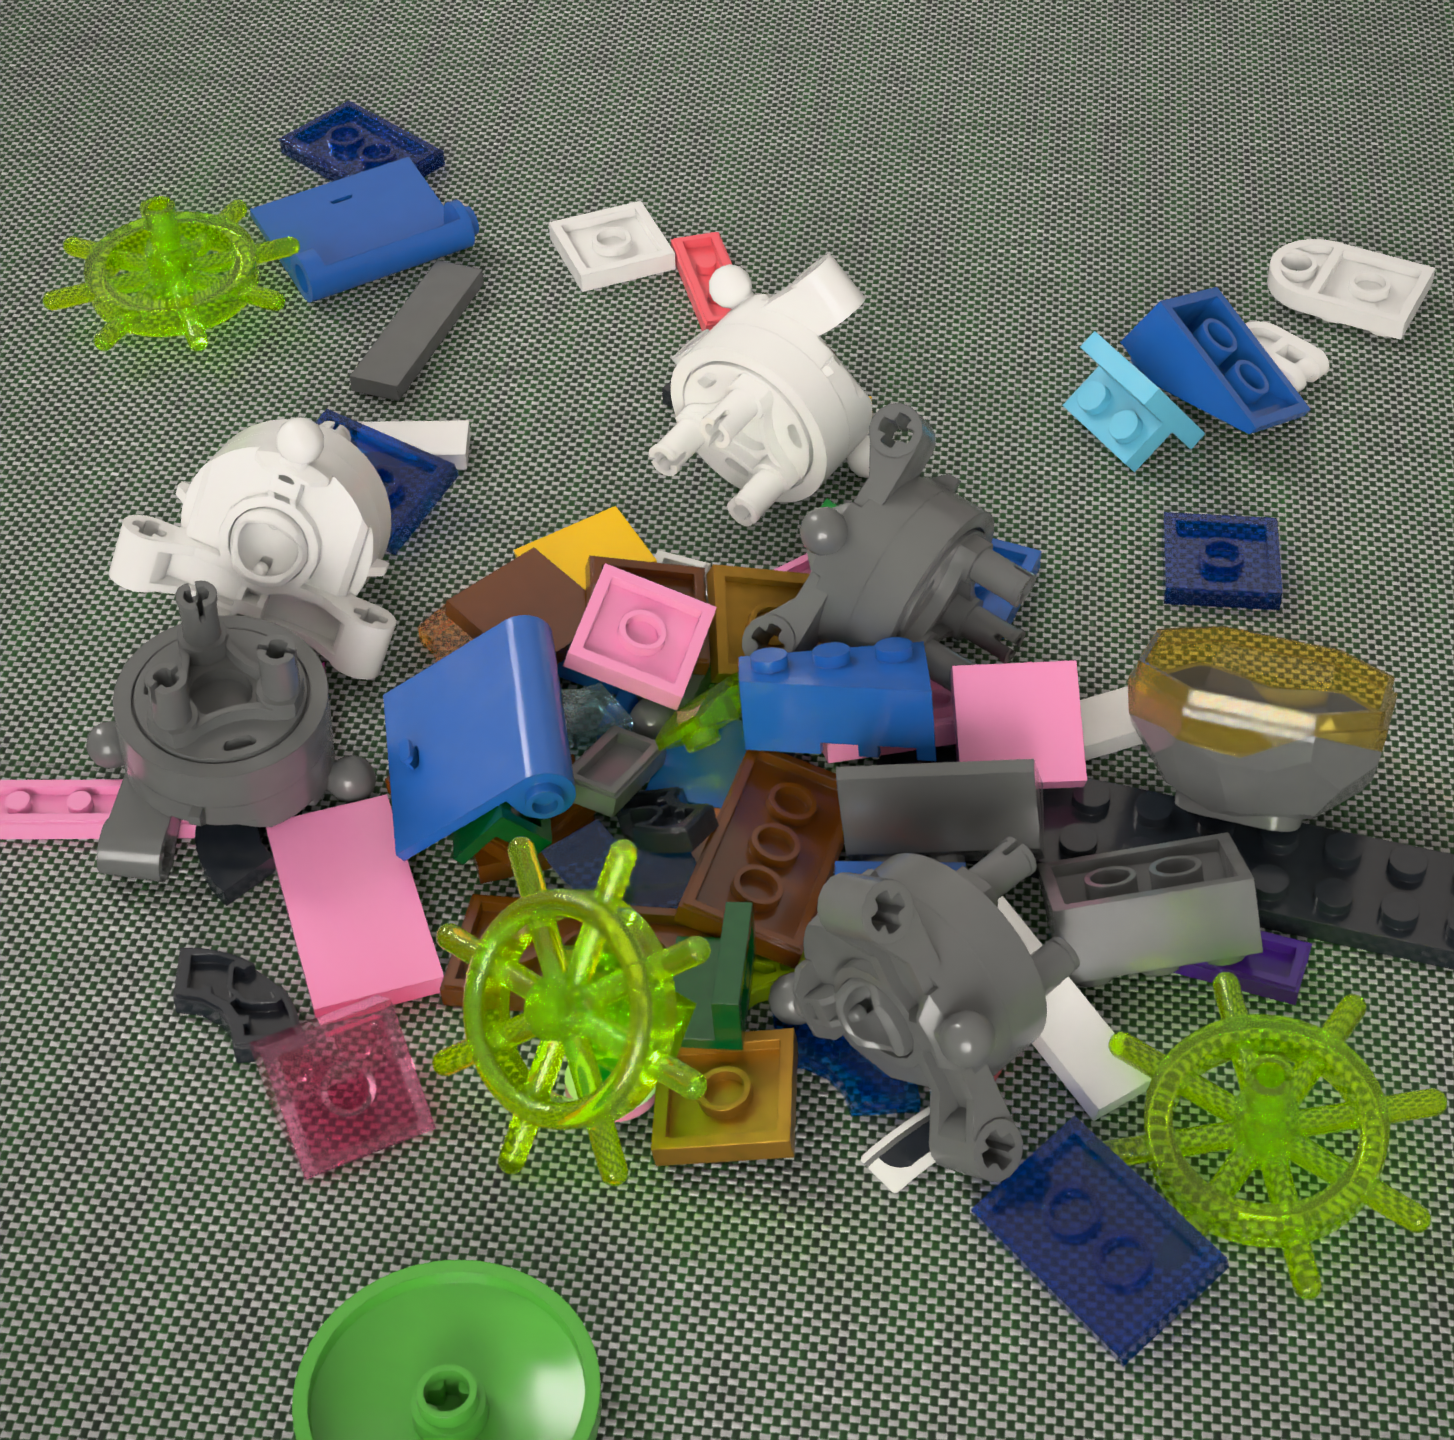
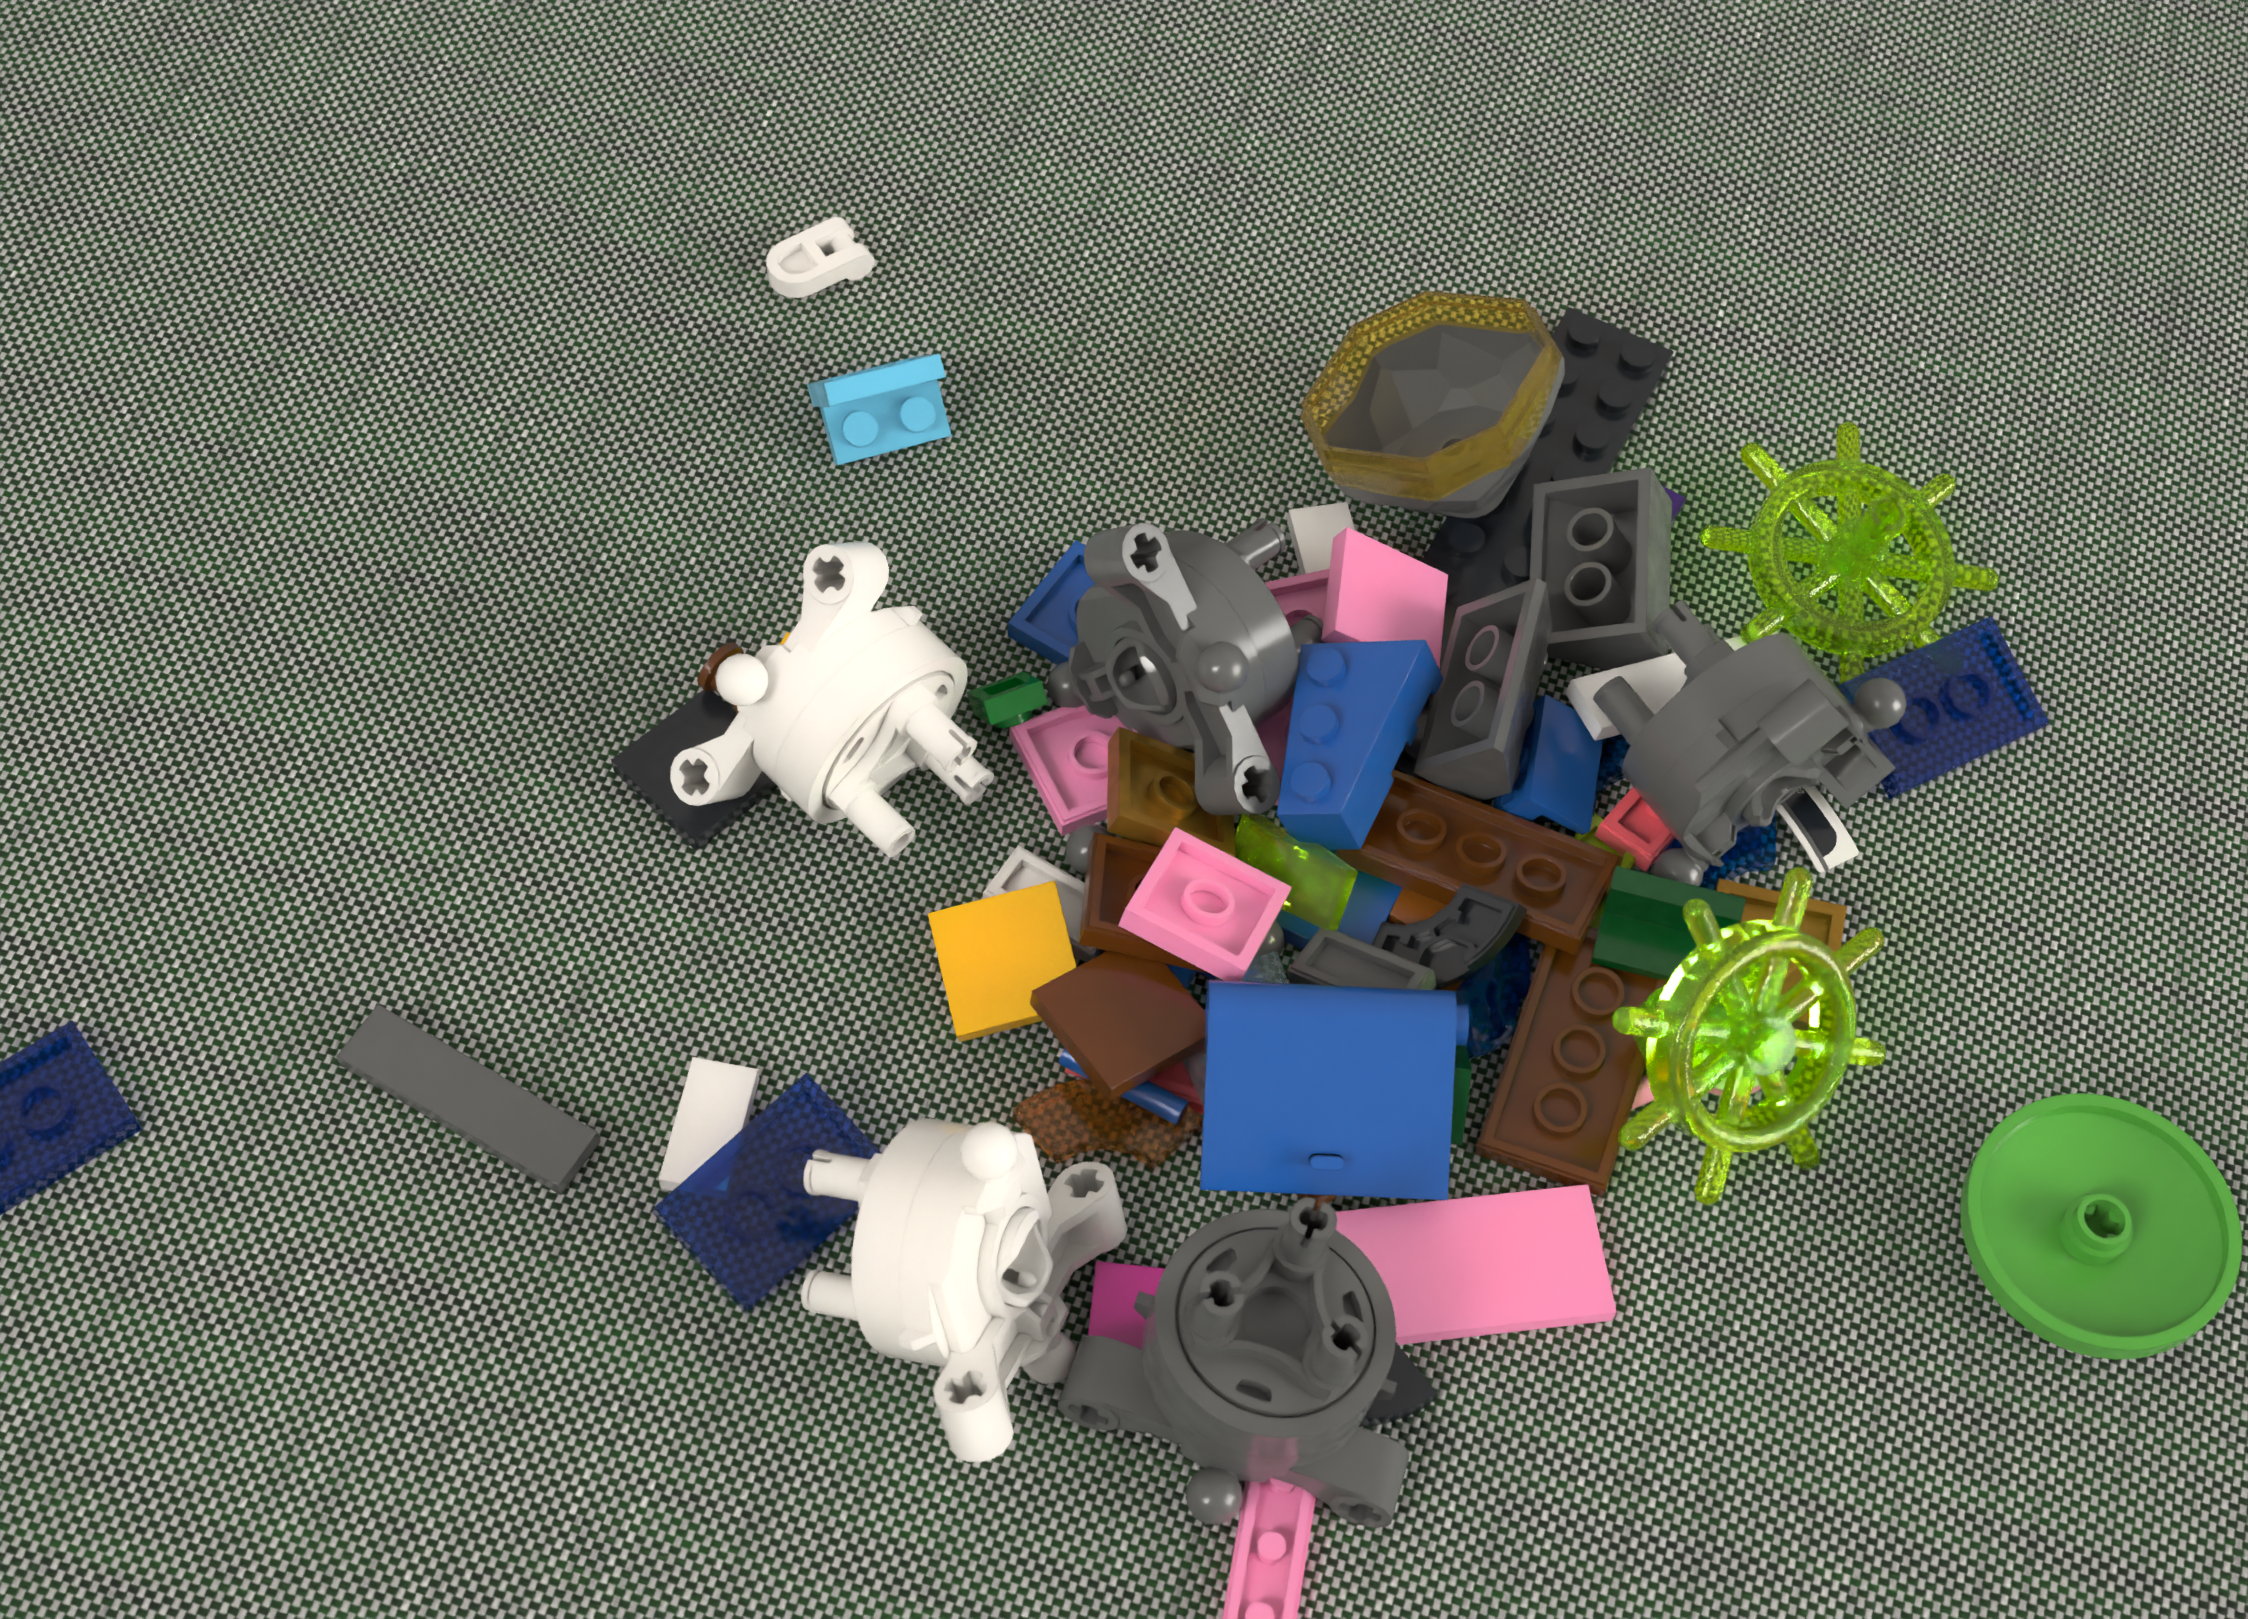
camera: 85 degrees left, 15 degrees up
clear neon green piece [42,196,300,351] -> none
black tile [173,948,304,1063] -> none
clear pink slope [249,995,436,1180] -> none
blue door [250,157,479,303] -> none
white tile [549,201,676,292] -> none
coral tile [671,232,732,331] -> none
blue slope [1120,287,1311,434] -> none
clear blue tile [1162,512,1283,610] -> none
white plate [1267,239,1435,340] -> none

